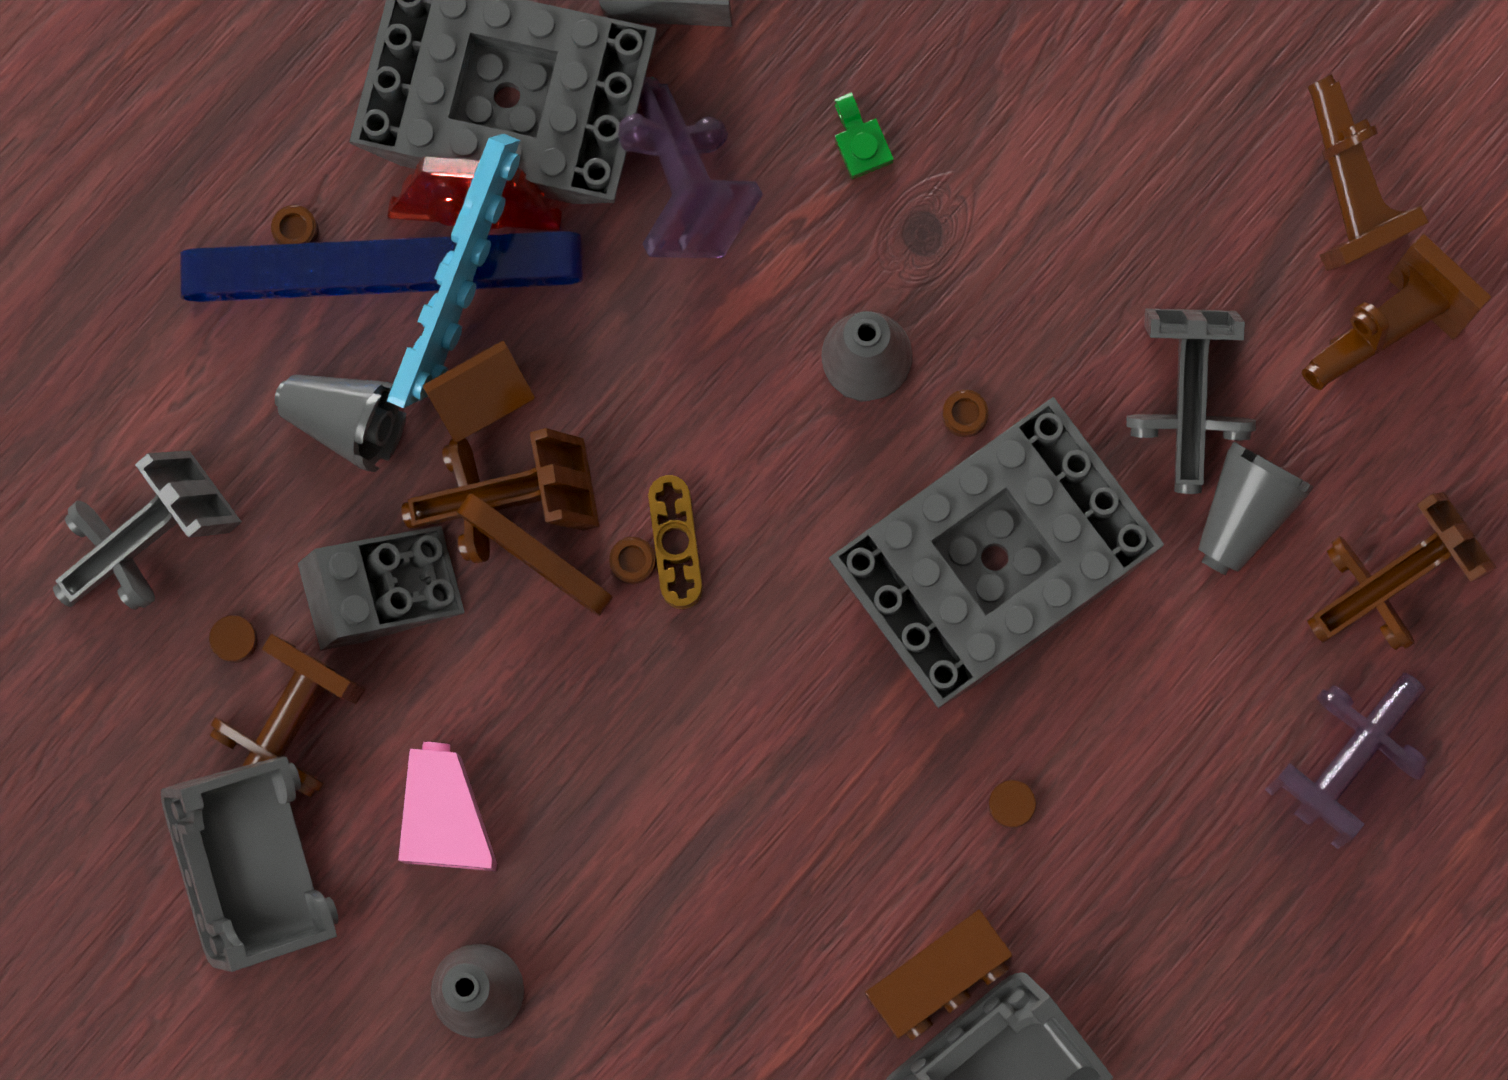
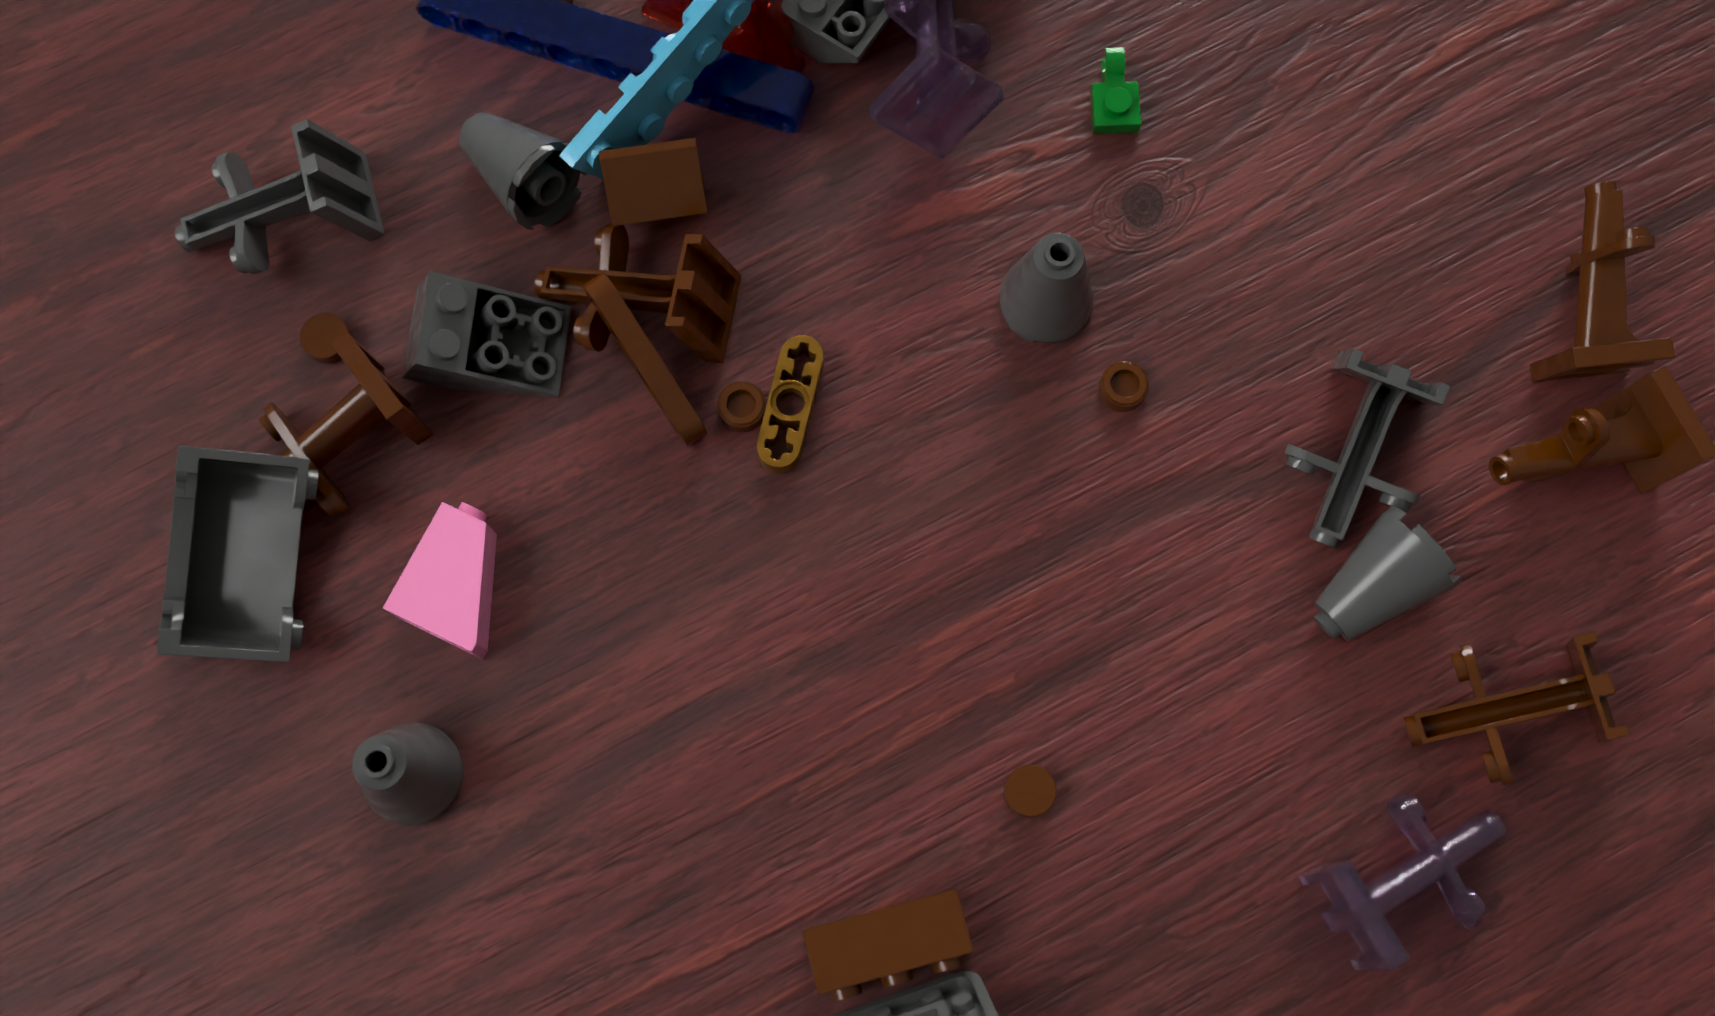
camera: 10 degrees right, 5 degrees down
dark grey slope [828,397,1164,709] -> none

